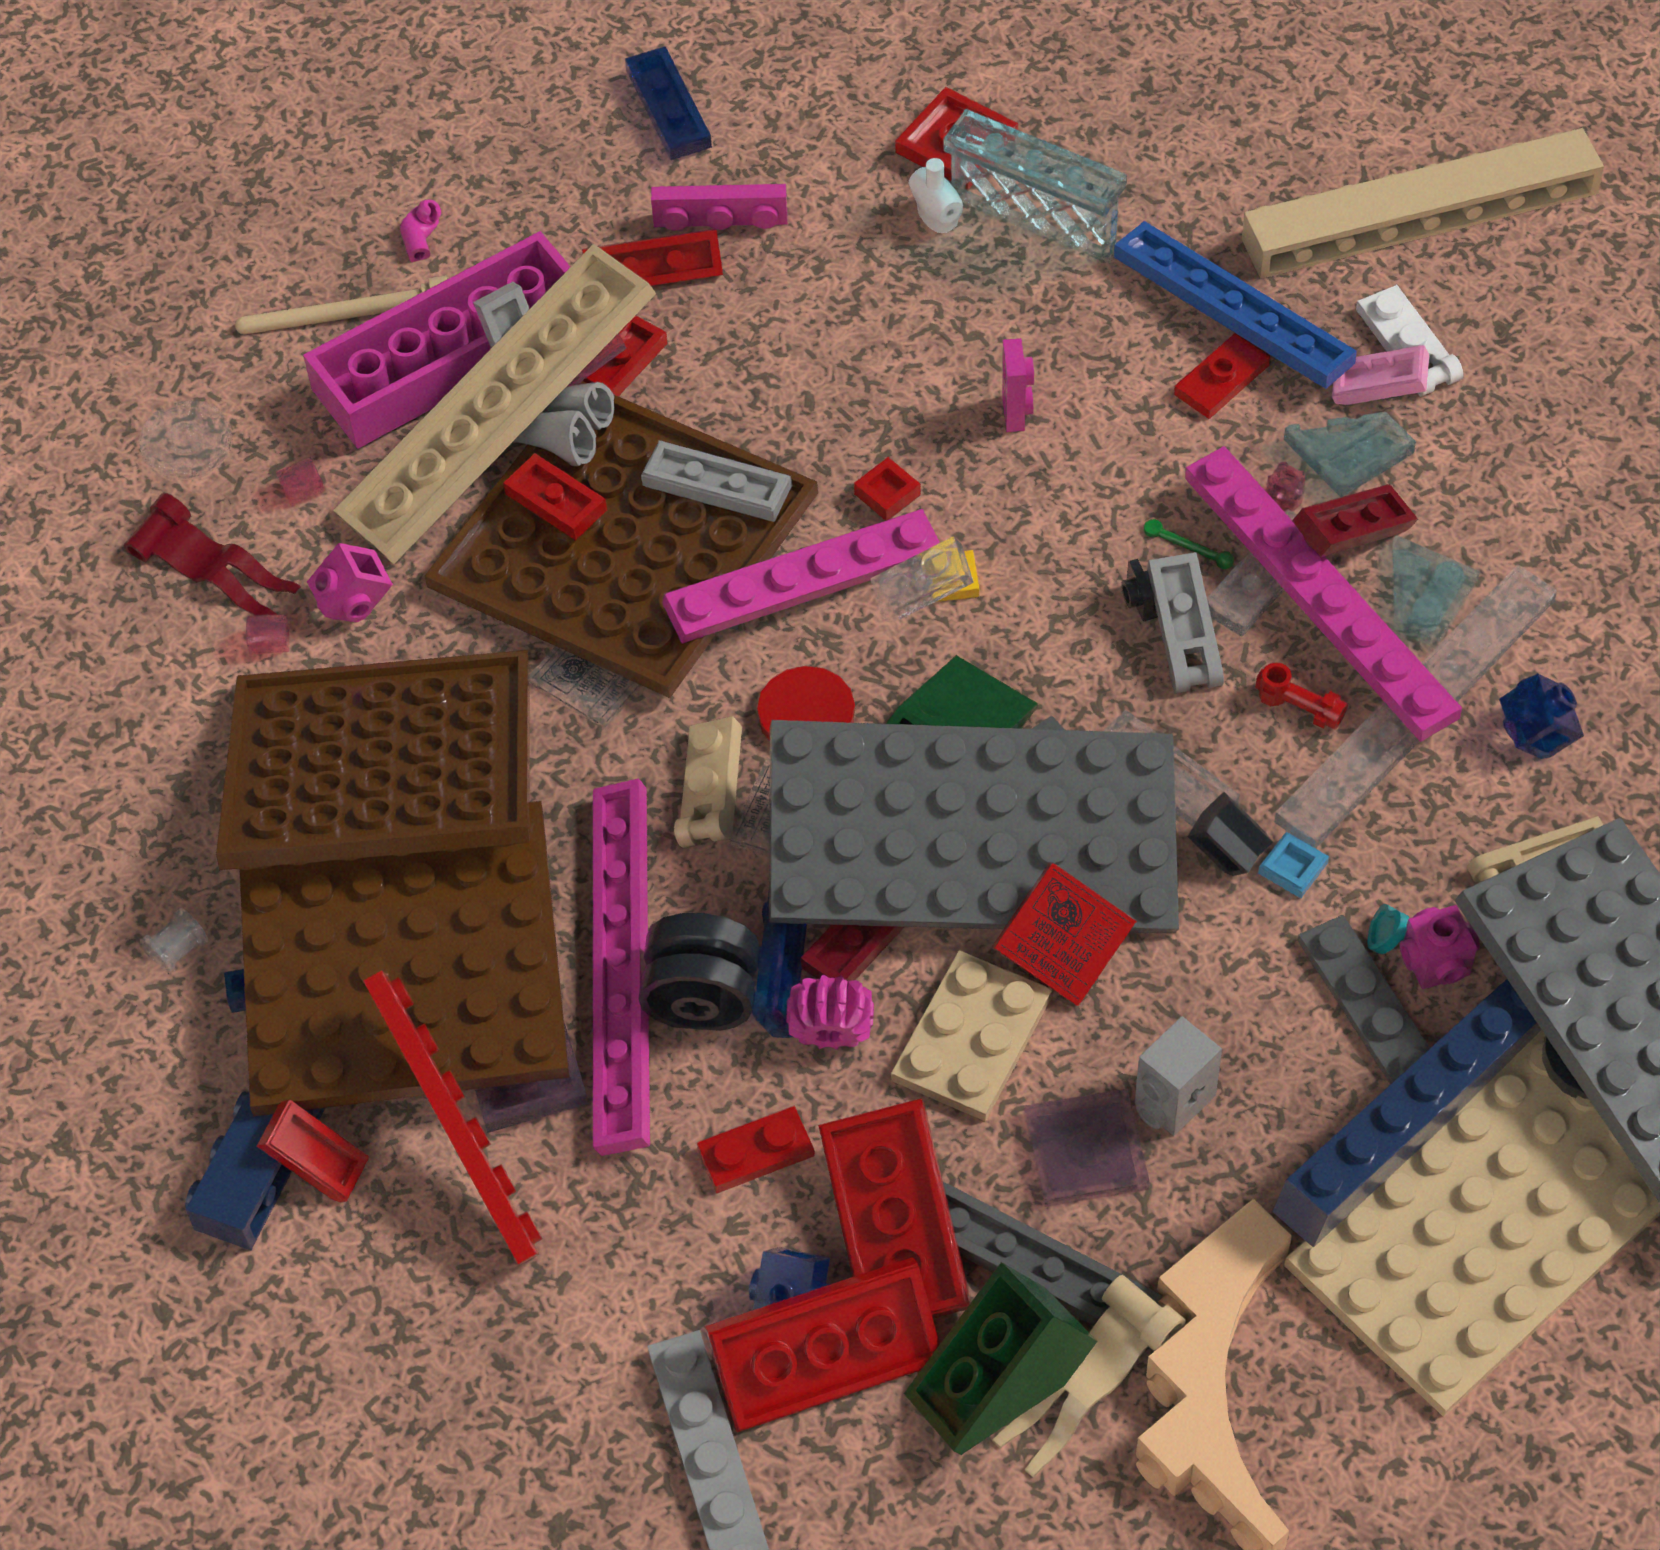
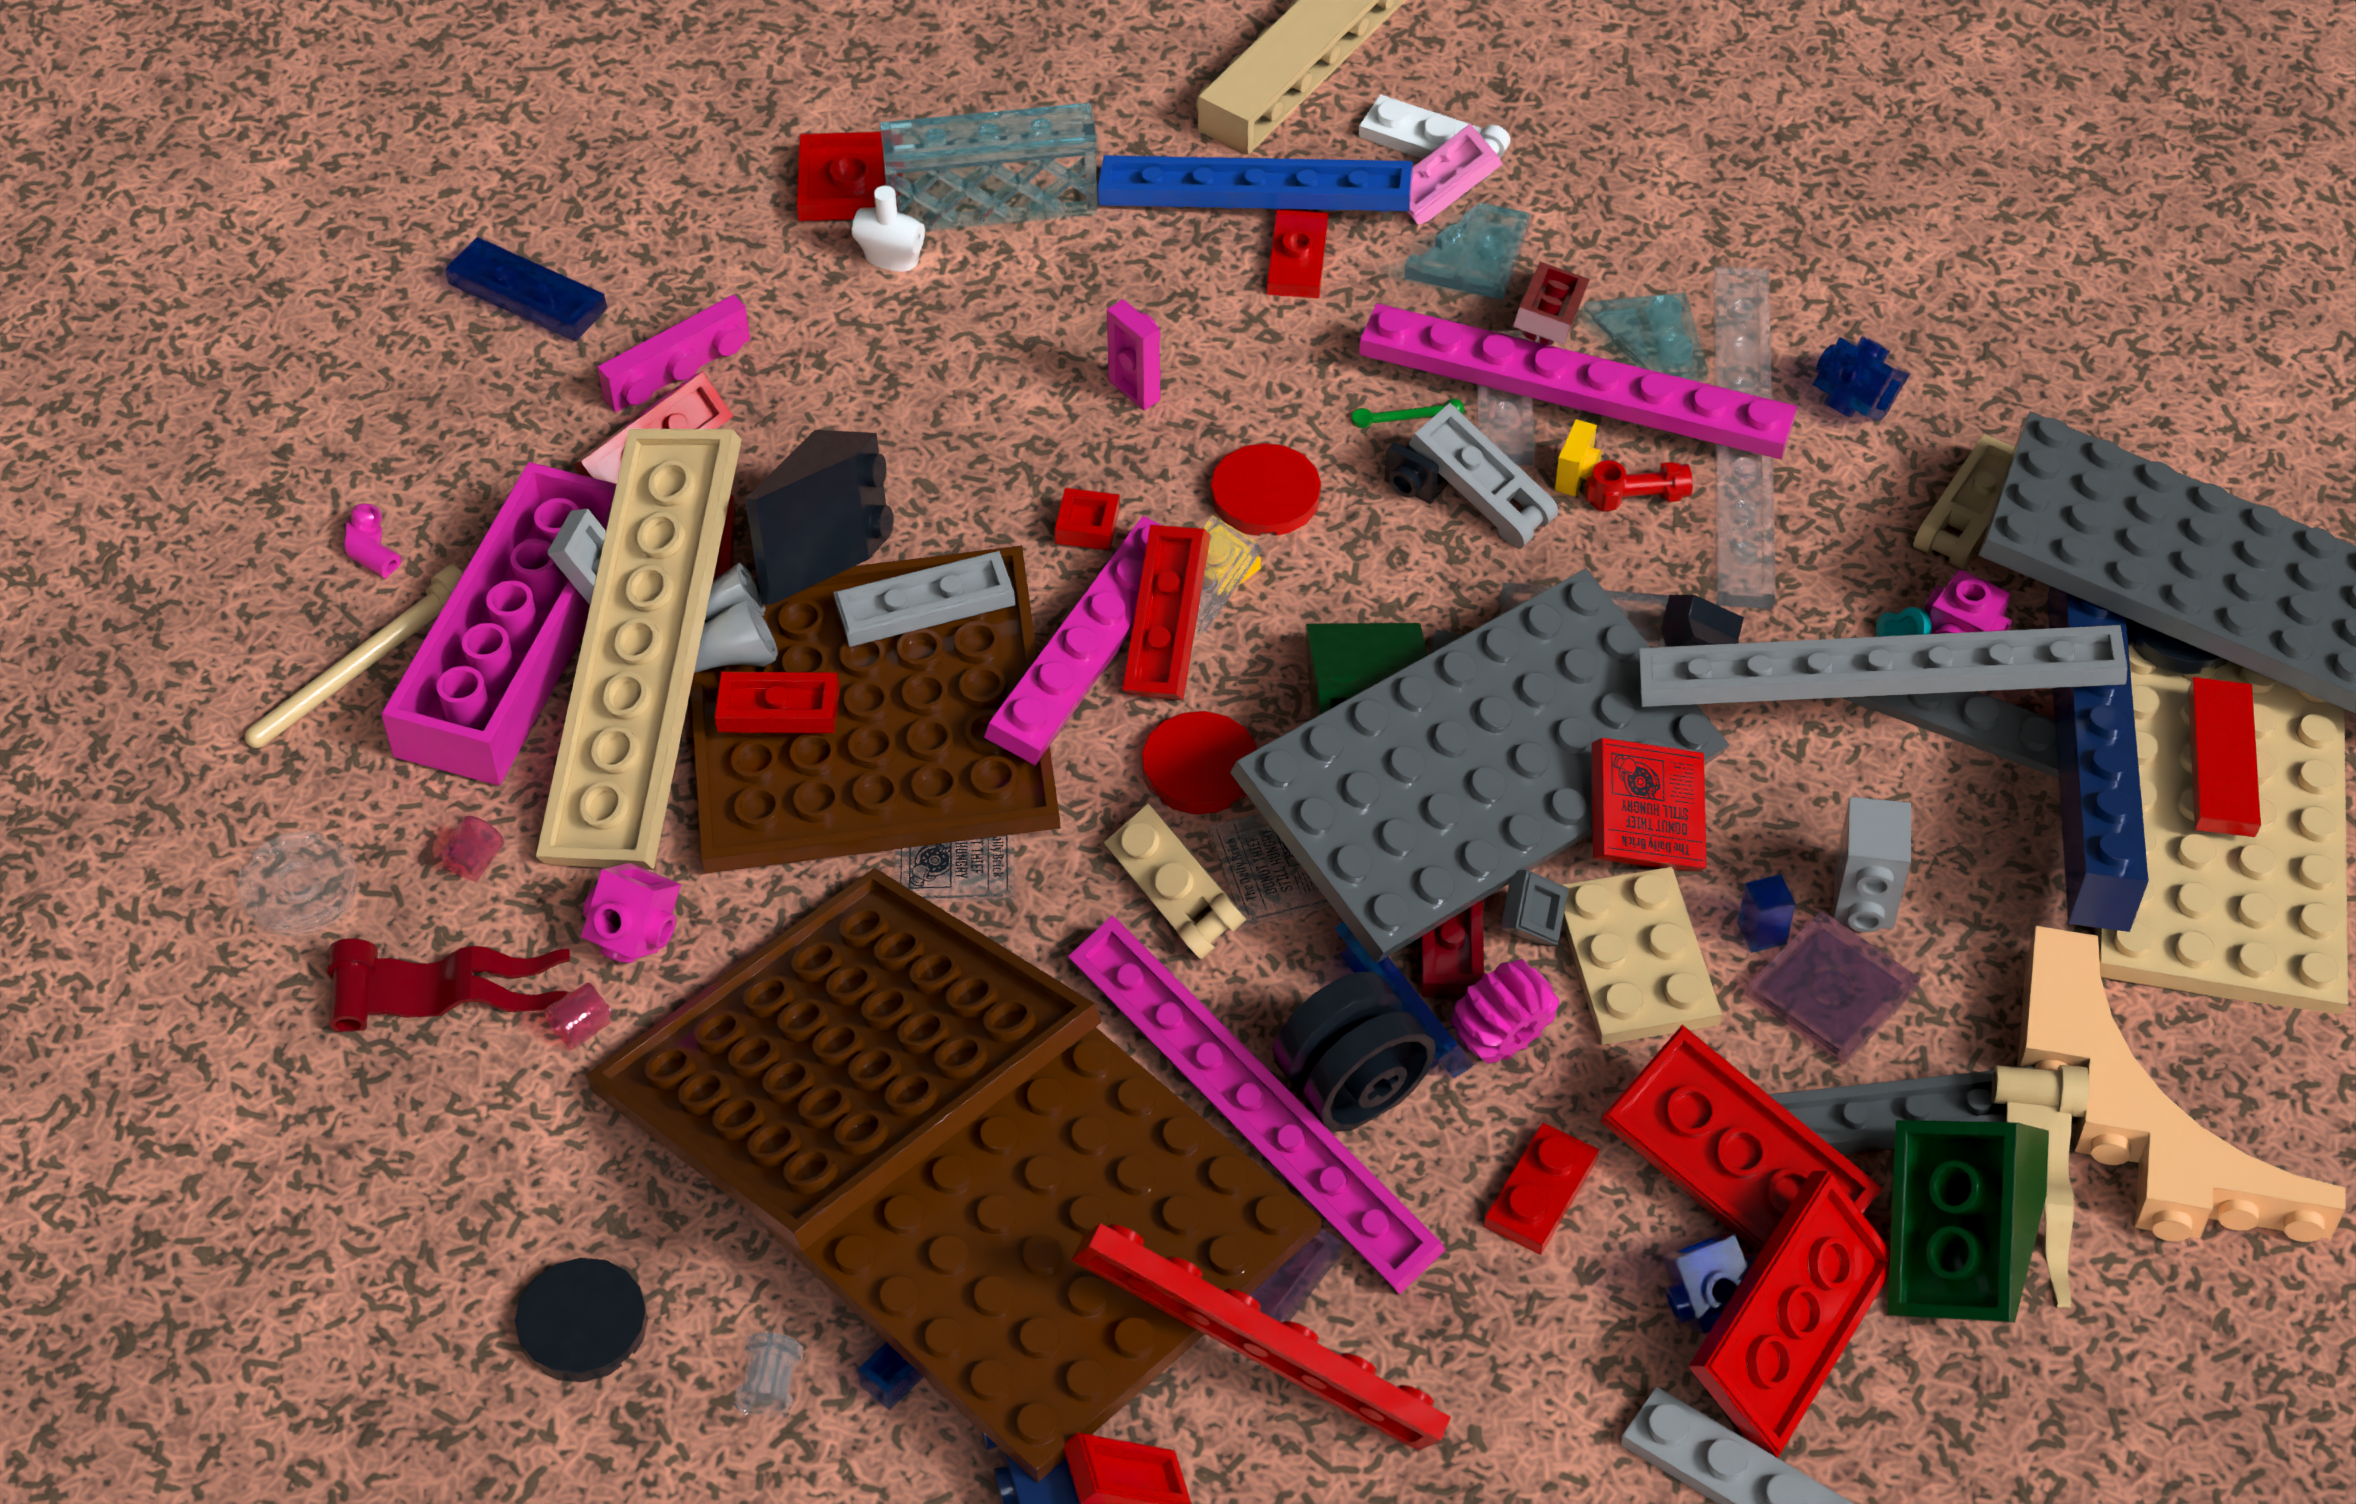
camera: 40 degrees left, 5 degrees down
dark azure tile [1258,832,1329,898] -> none
clear pink hose [1266,462,1305,512] -> none
none -> black tile [515,1258,648,1382]
none -> black slope [745,430,894,605]
none -> red plate [1122,525,1211,701]
none -> red tile [1211,443,1321,536]
none -> dark grey tile [1501,870,1569,946]
none -> yellow plate [1555,419,1602,497]
none -> light grey plate [1639,625,2128,707]
none -> clear blue piece [1738,874,1796,953]
none -> red tile [2188,677,2261,837]

